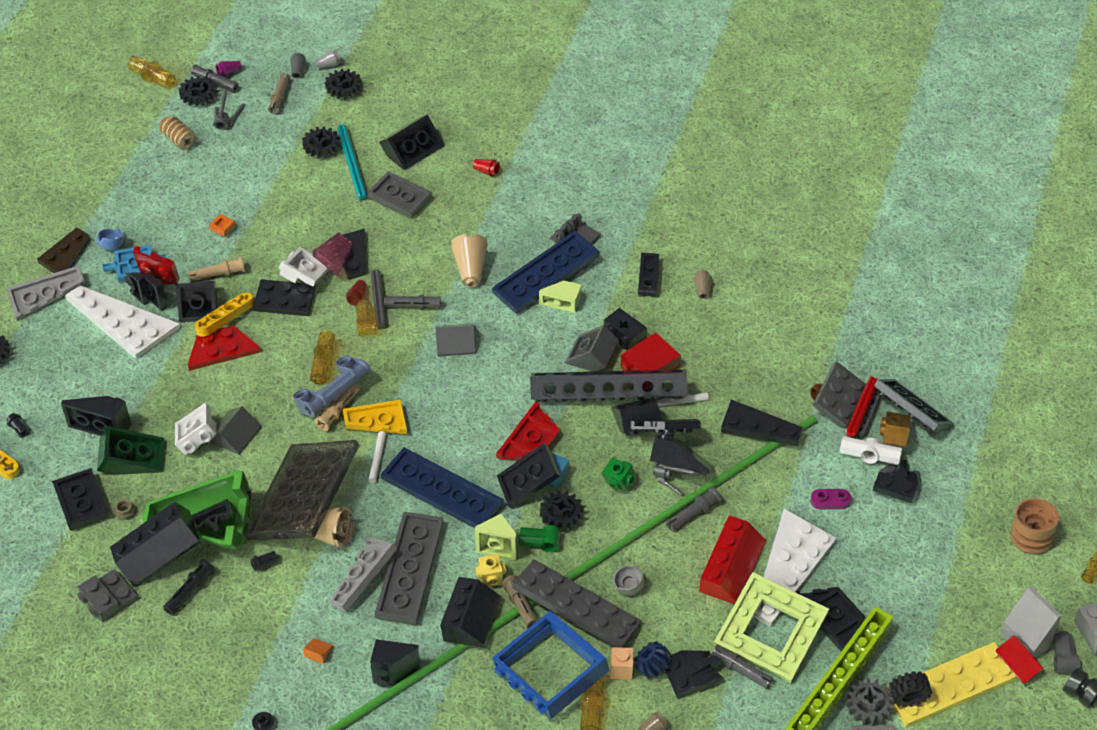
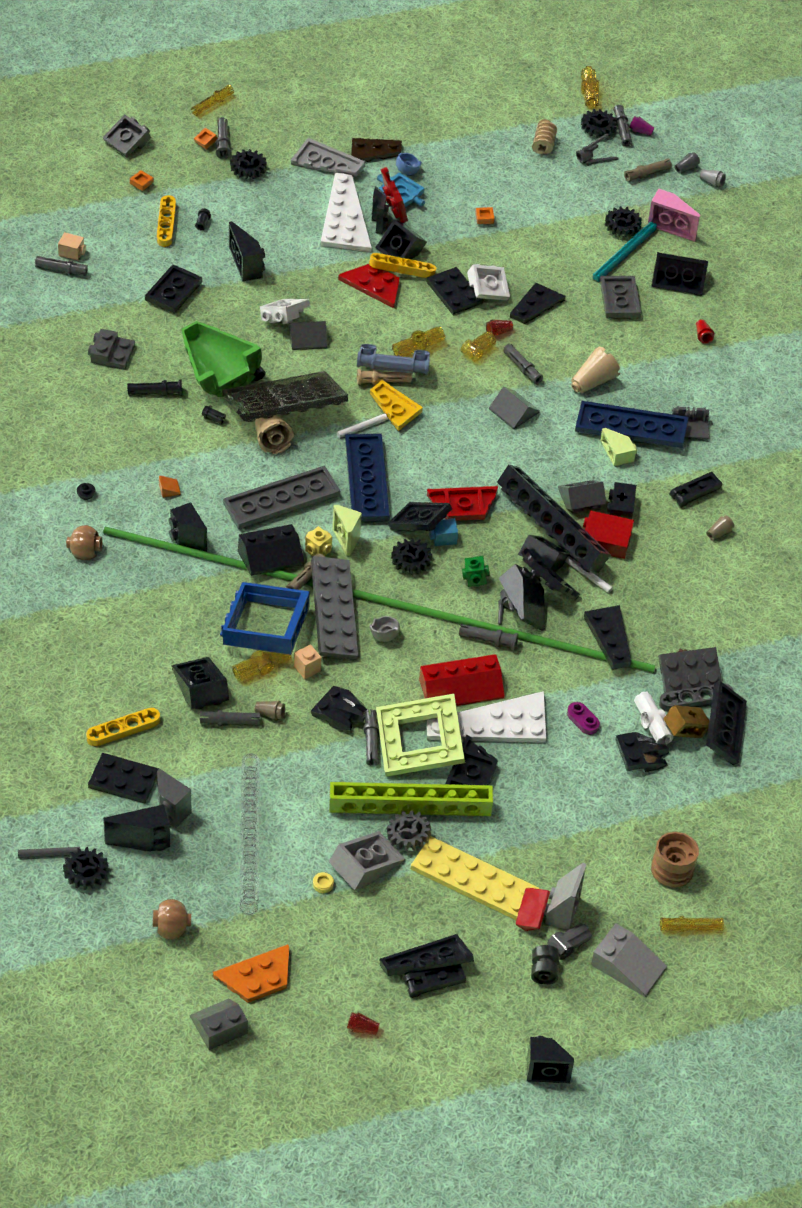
camera: 50 degrees right, 0 degrees up
dark green slope [97,426,164,475] -> none
black slope [110,502,201,587] -> none
dark tan plate [114,499,135,519] -> none
tan pin [188,256,245,282] -> none
black plate [191,499,234,532] -> none
clear pink wing [313,232,352,276] -> none
black gear [325,68,362,99] -> none
light grey wing [329,537,397,612] -> none
dark grey axle [370,269,386,329] -> none
green piece [519,525,561,553] -> none
dark blue gear [634,641,672,679] -> none
red axle [846,376,878,438] -> none
black tyre [889,671,932,707] -> none
none -> bright pink slope [648,189,700,242]

